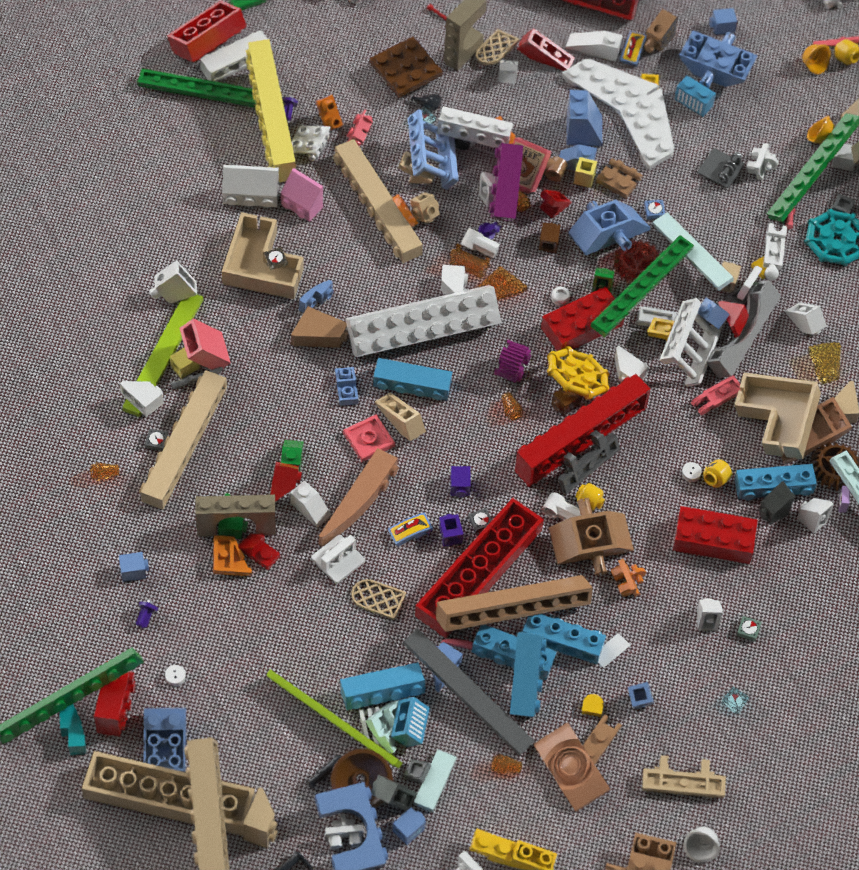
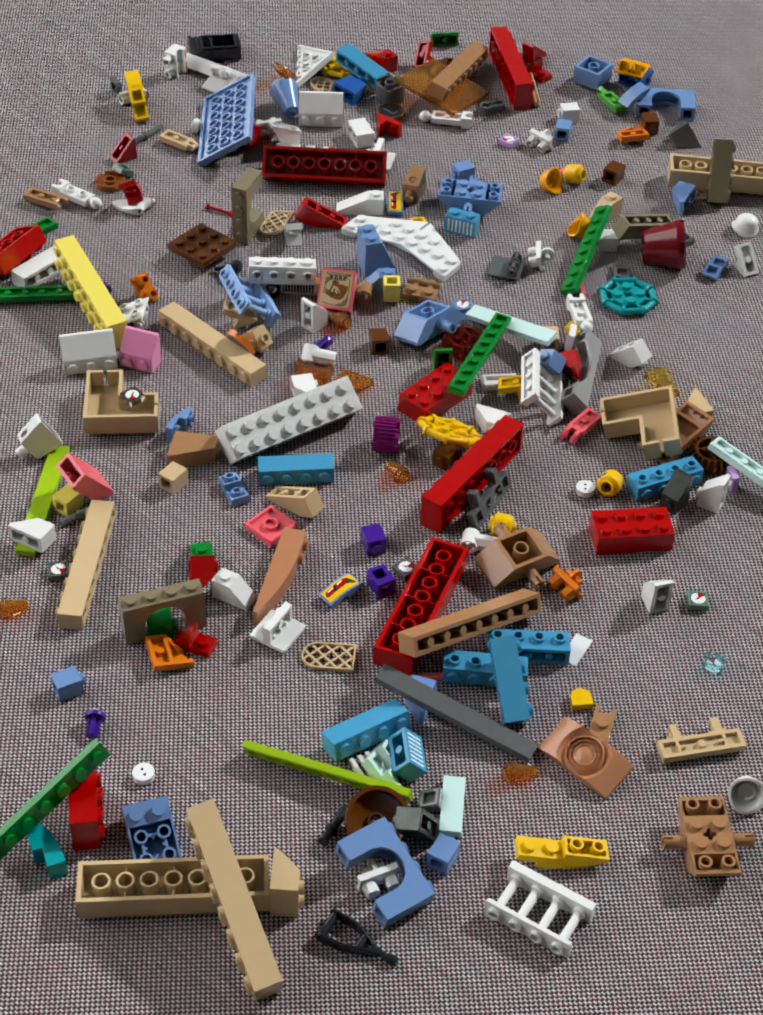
camera: 15 degrees left, 15 degrees down
coral hinge [346,110,373,147] -> none
magenta slope [489,143,524,221] -> none
red slope [539,190,572,218] -> none
white tile [551,287,570,306] -> none
medium blue brick [628,682,654,709] -> none
none -> tan brick [158,461,188,495]

